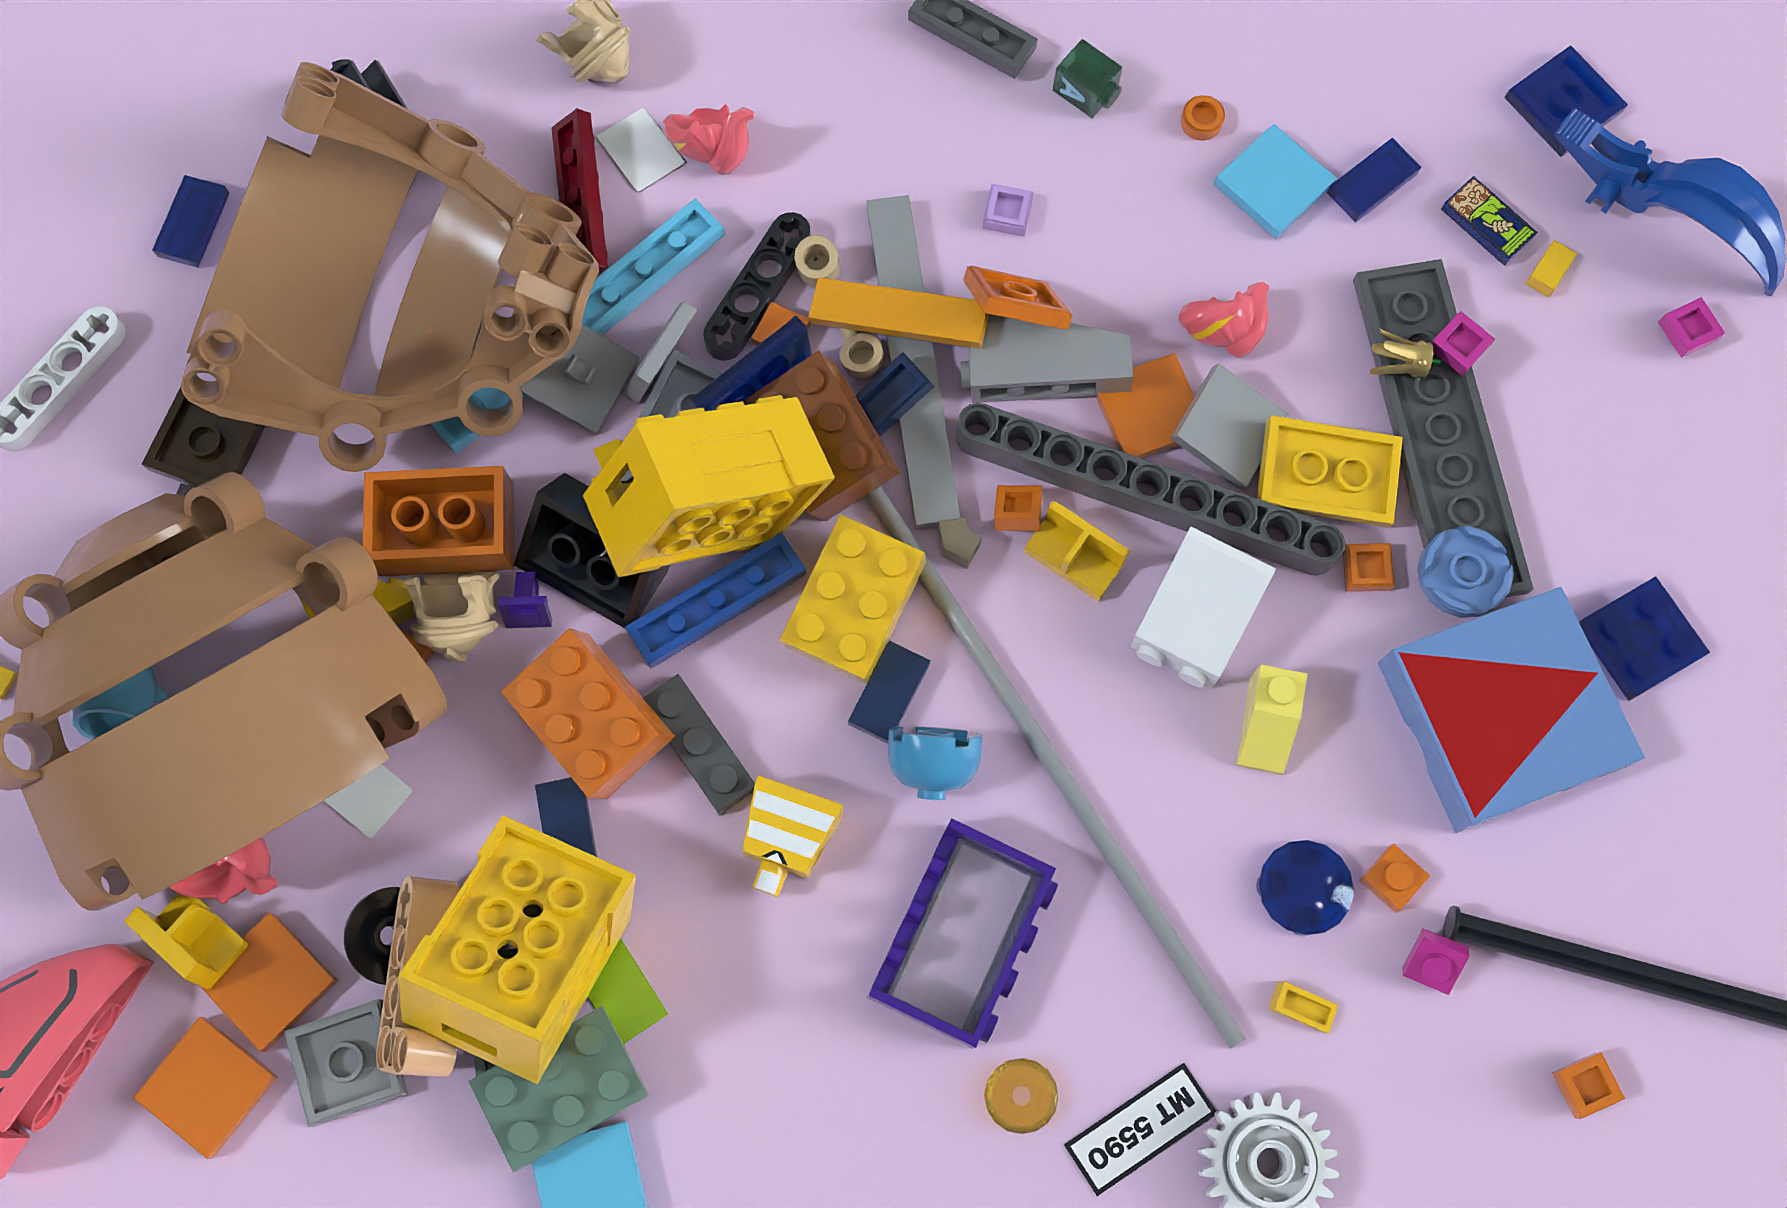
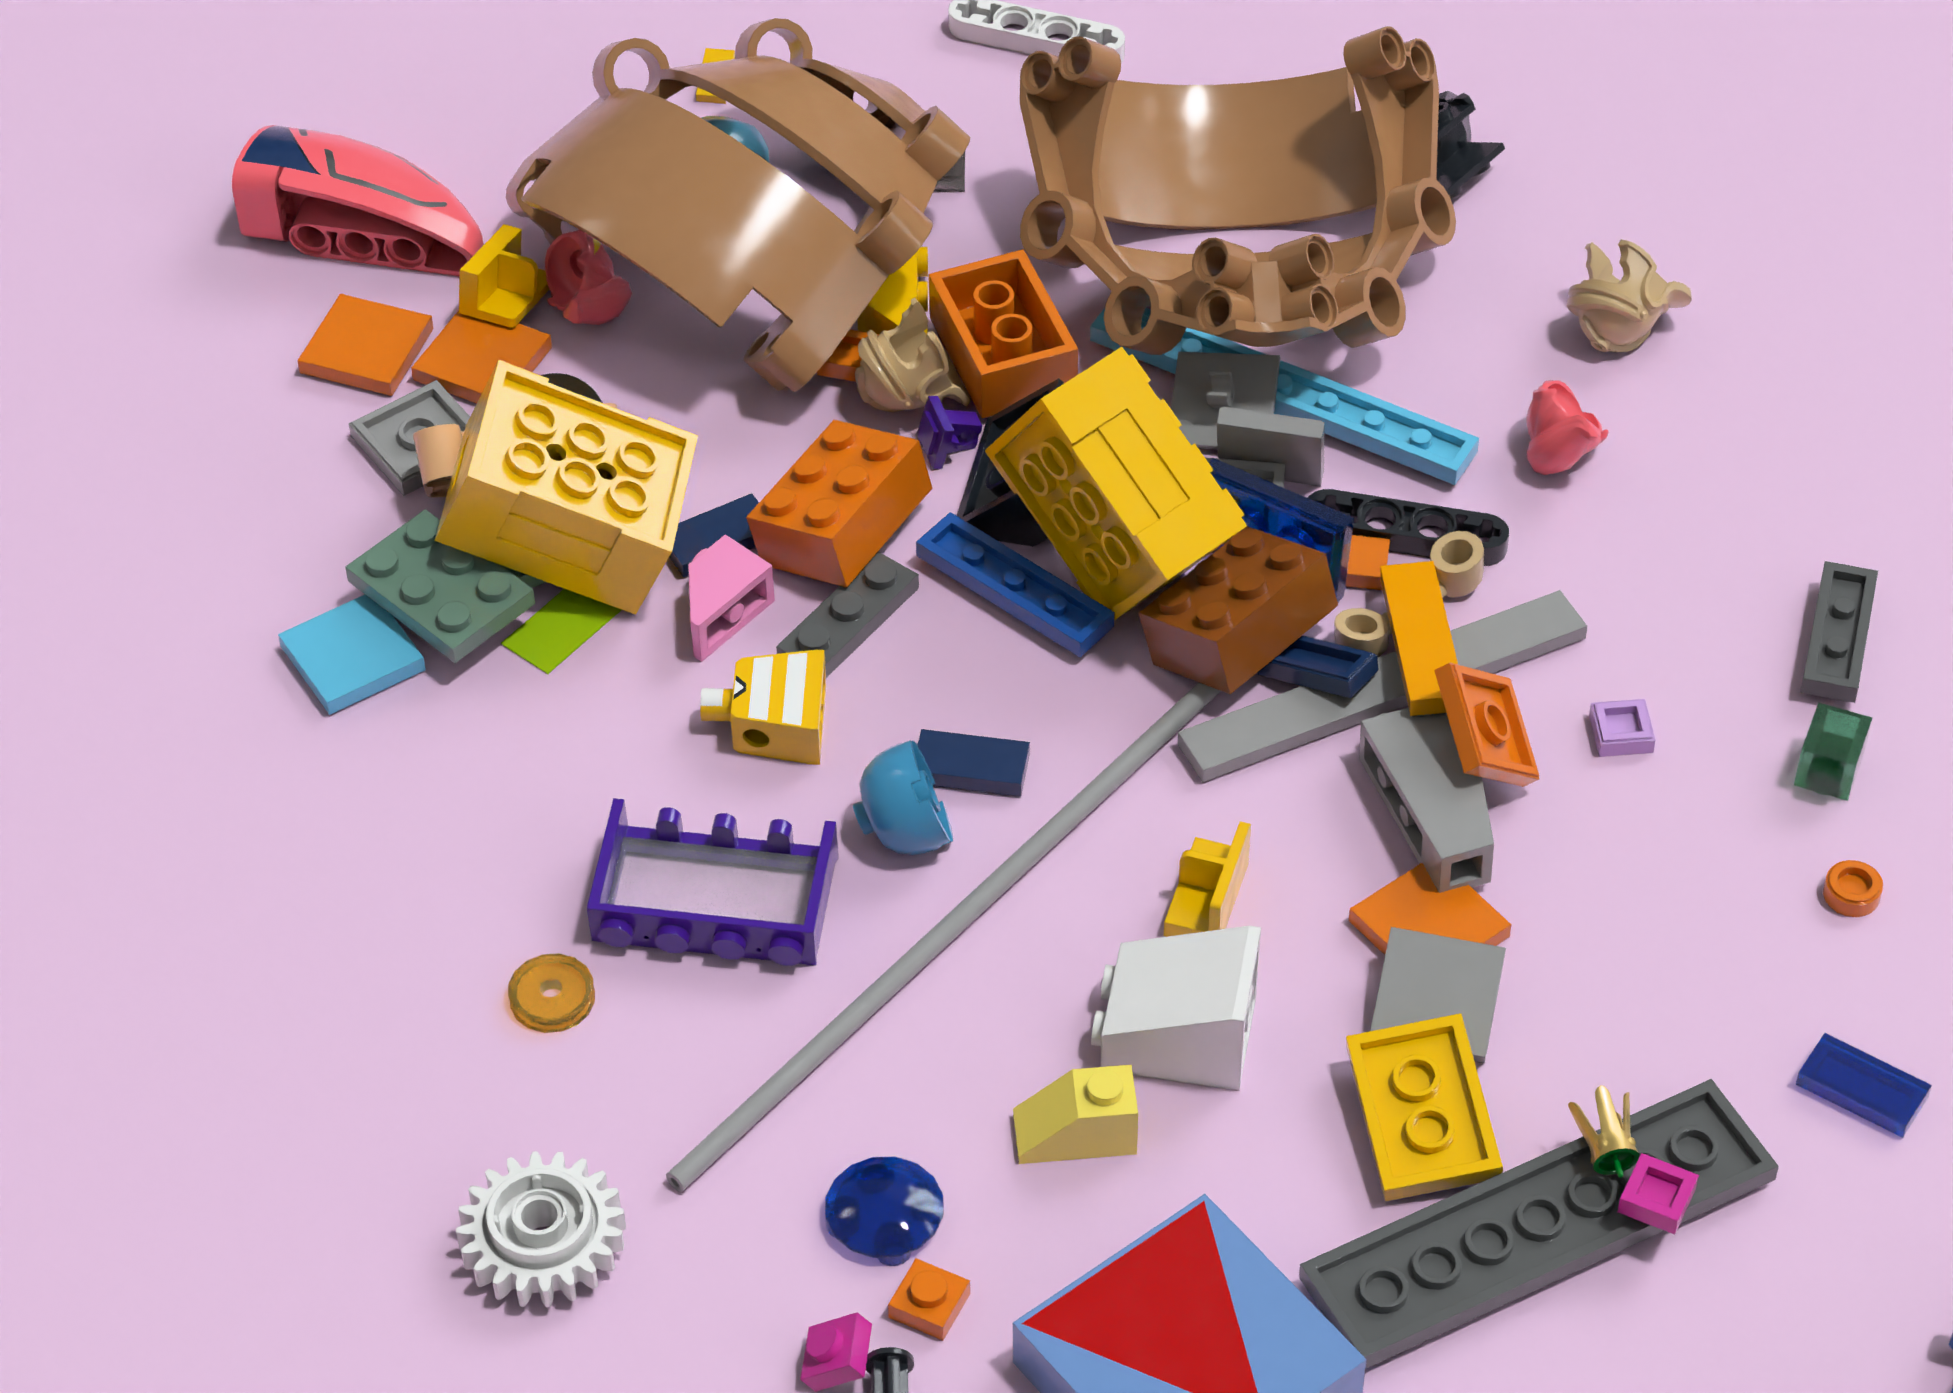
camera: 75 degrees right, 25 degrees down
dark brown plate [142,387,265,487] -> none
clear blue tile [152,175,230,268] -> none
white sticker [324,764,412,839] -> none
dark red plate [551,108,608,275] -> none
white sticker [597,108,684,192] -> none
yellow brick [780,514,926,685] -> none
dark tan piece [938,517,982,569] -> none
dark grey beam [956,403,1346,576] -> none
orange plate [994,485,1043,531] -> none
white sticker [1064,1063,1216,1196] -> none
coral hair [1178,282,1269,358] -> none
medium azure tile [1214,124,1337,239] -> none
yellow piece [1268,981,1339,1034] -> none
orange tile [1343,543,1395,592] -> none
medium blue tile [1417,526,1514,618] -> none
tile [1441,176,1538,266] -> none
yellow piece [1525,240,1577,298] -> none
none -> bright pink slope [688,535,775,662]

